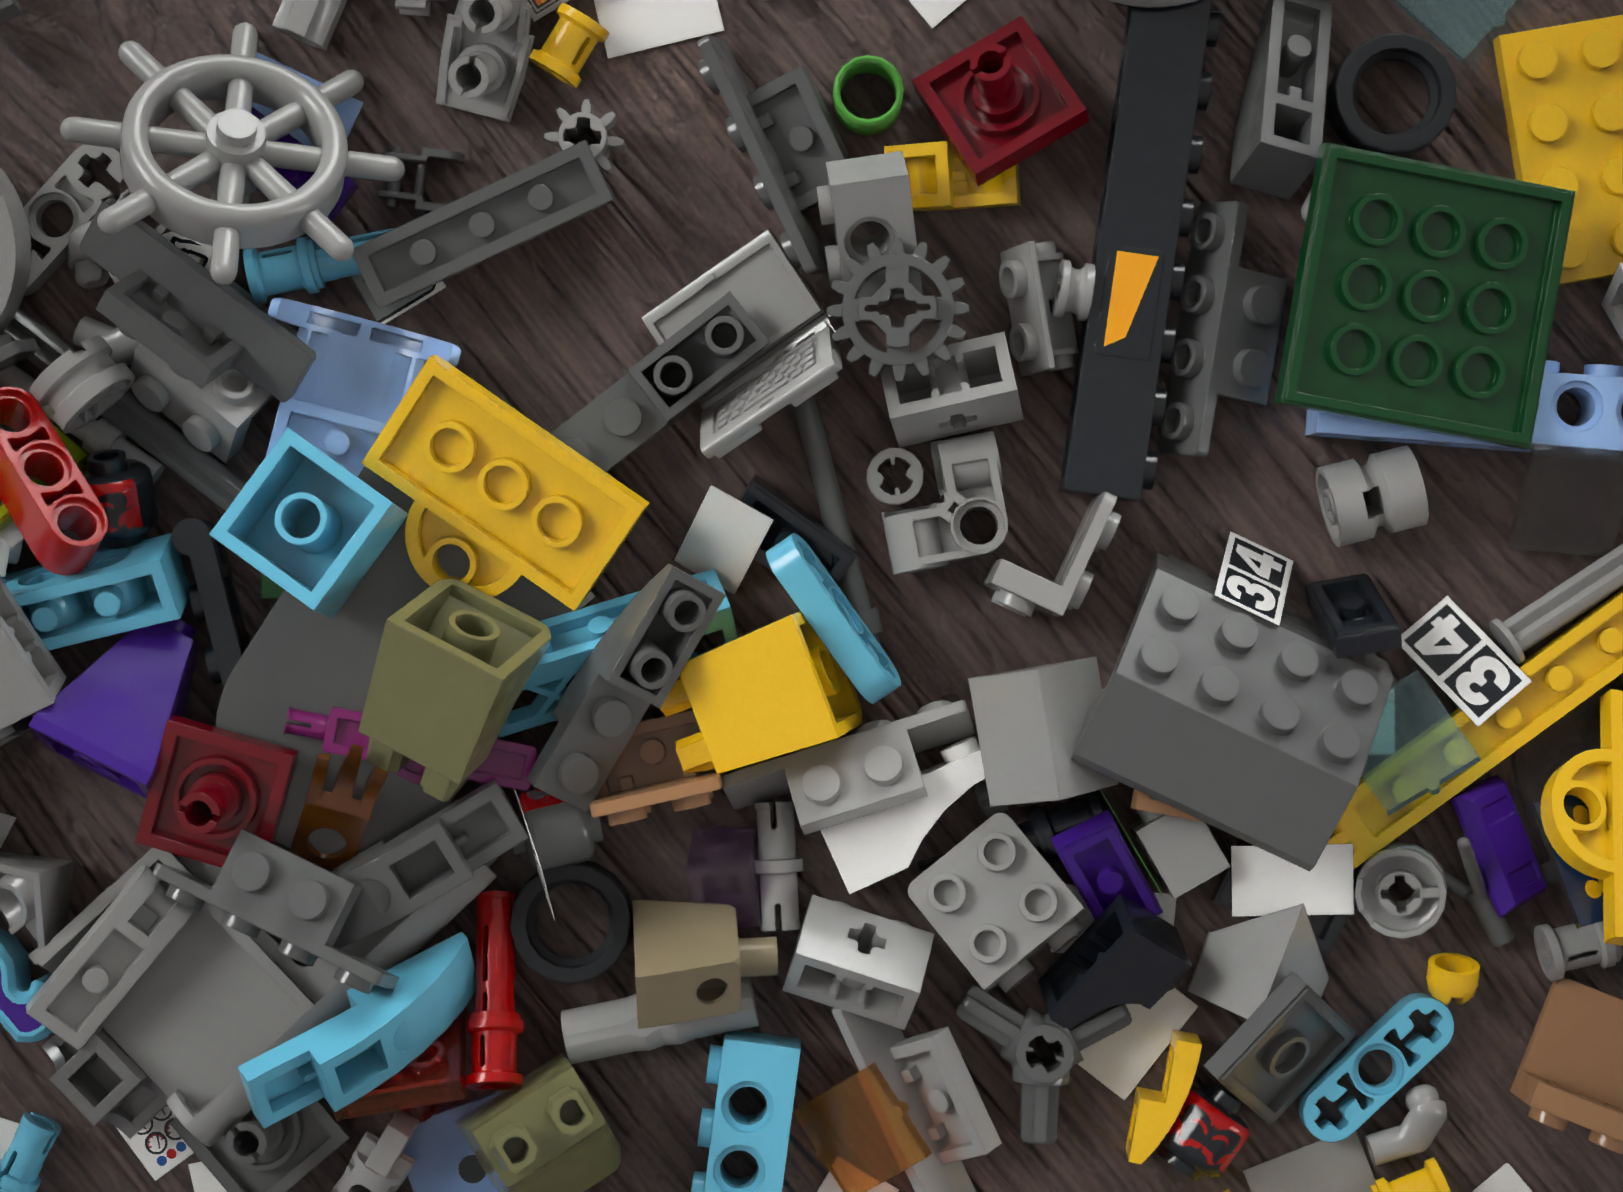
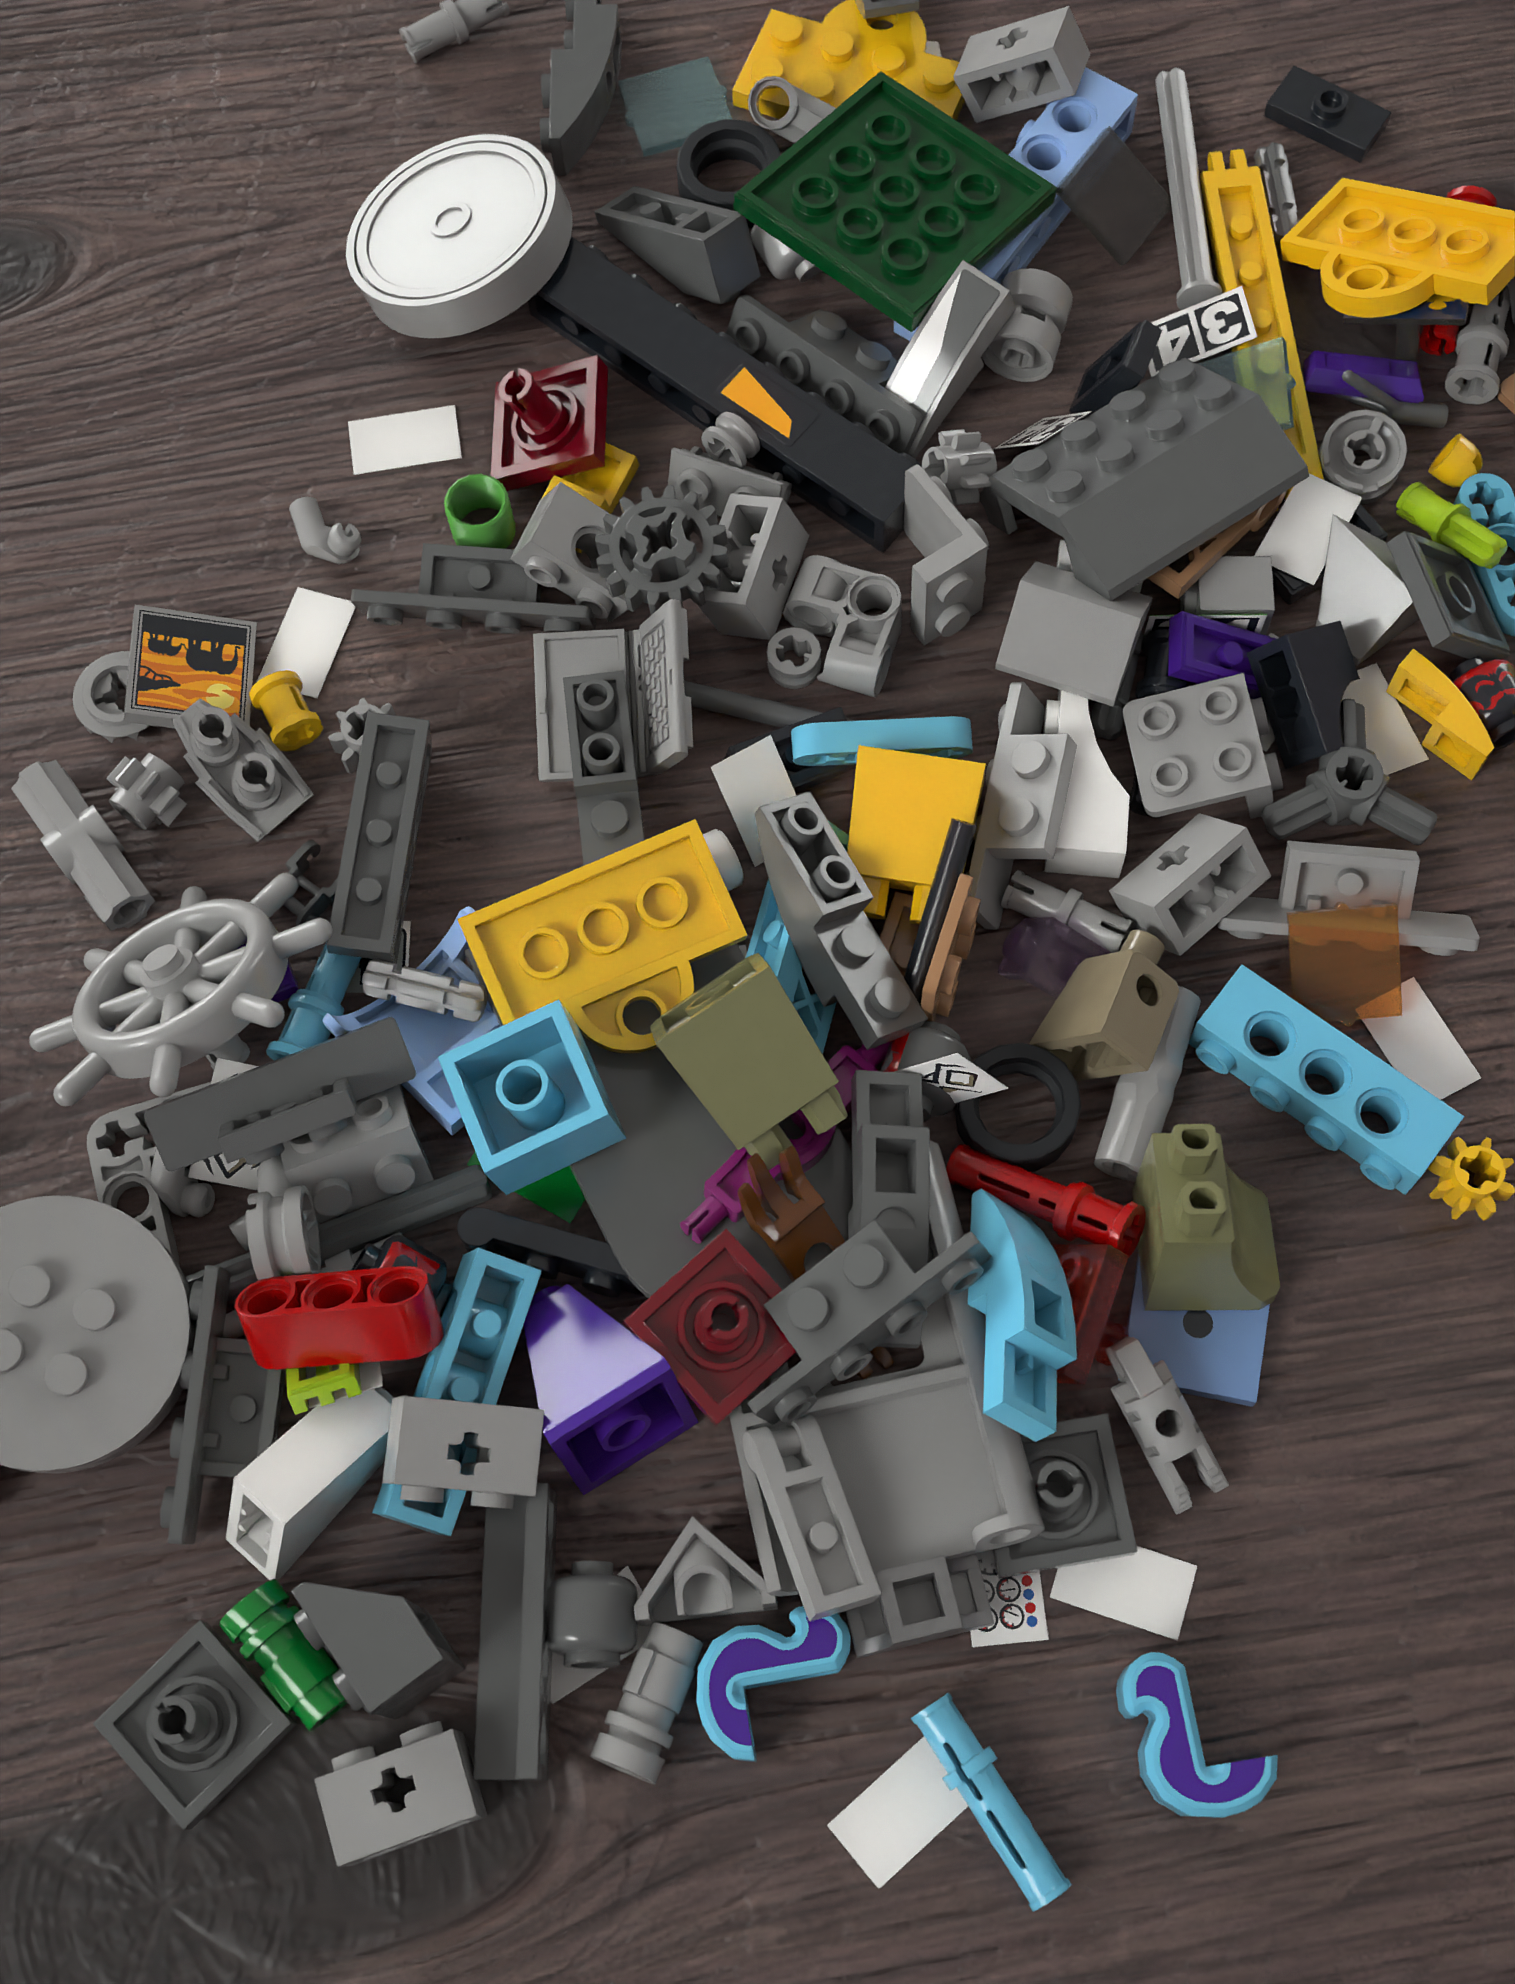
camera: 55 degrees left, 20 degrees down
none -> light grey axle [362,959,488,1022]
none -> white tile [703,829,744,892]
none -> light grey piece [748,76,836,144]
none -> slope [885,260,1016,458]
none -> black piece [904,818,977,1006]
none -> light grey gear [922,429,997,506]
none -> lime axle [1396,482,1508,569]

